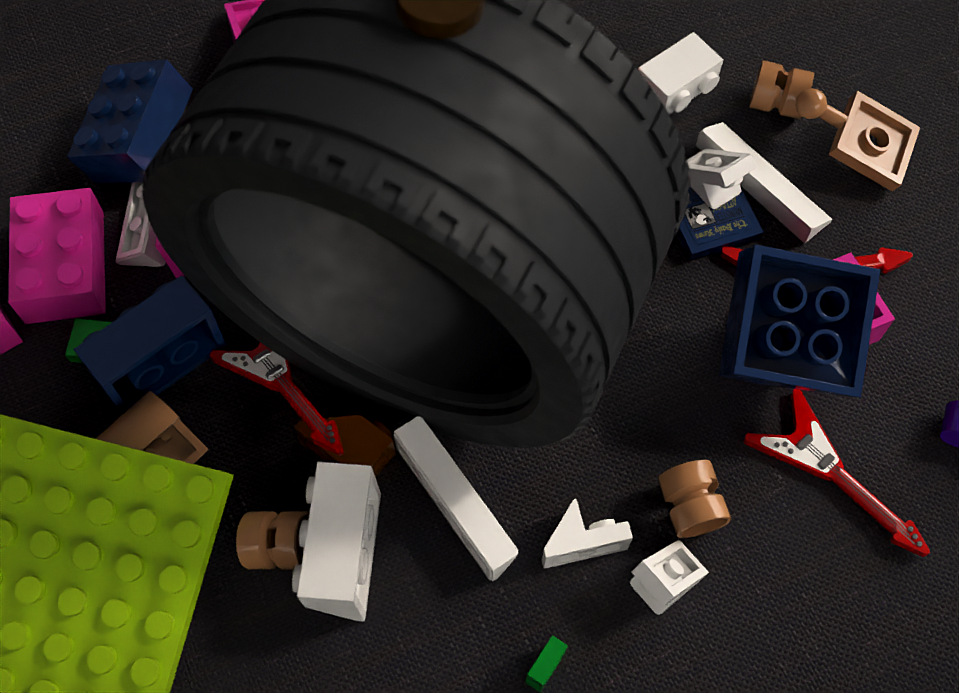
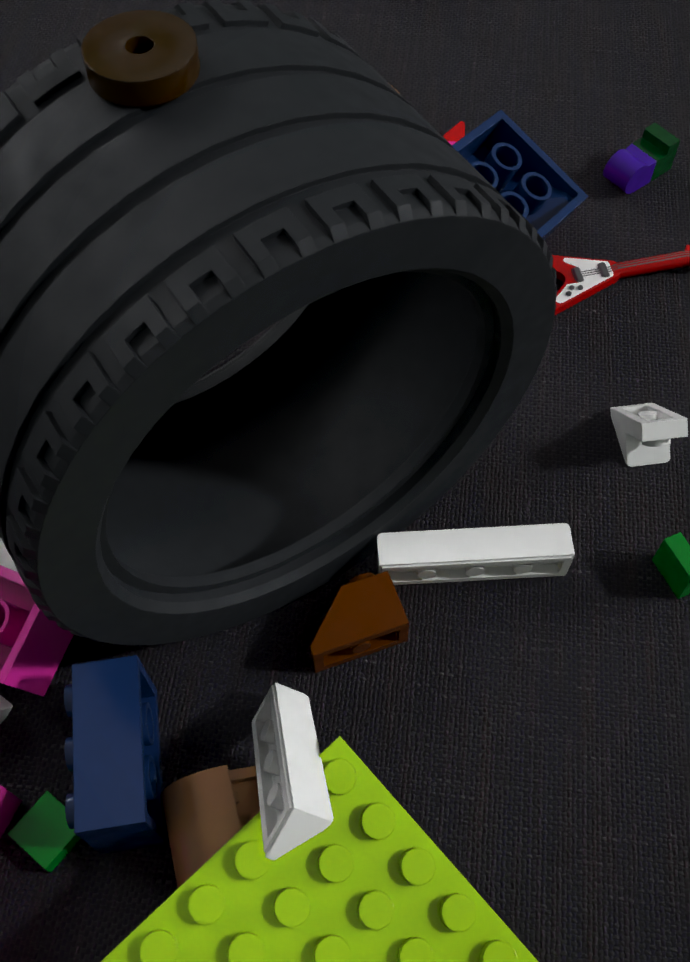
camera: 55 degrees left, 5 degrees down
piece [210,342,344,456] -> none
medium nougat wheel [236,511,310,570] -> none
white slope [292,462,381,622] -> none
white slope [541,499,633,569] -> none
medium nougat wheel [658,460,732,538] -> none
none -> white slope [251,682,334,860]

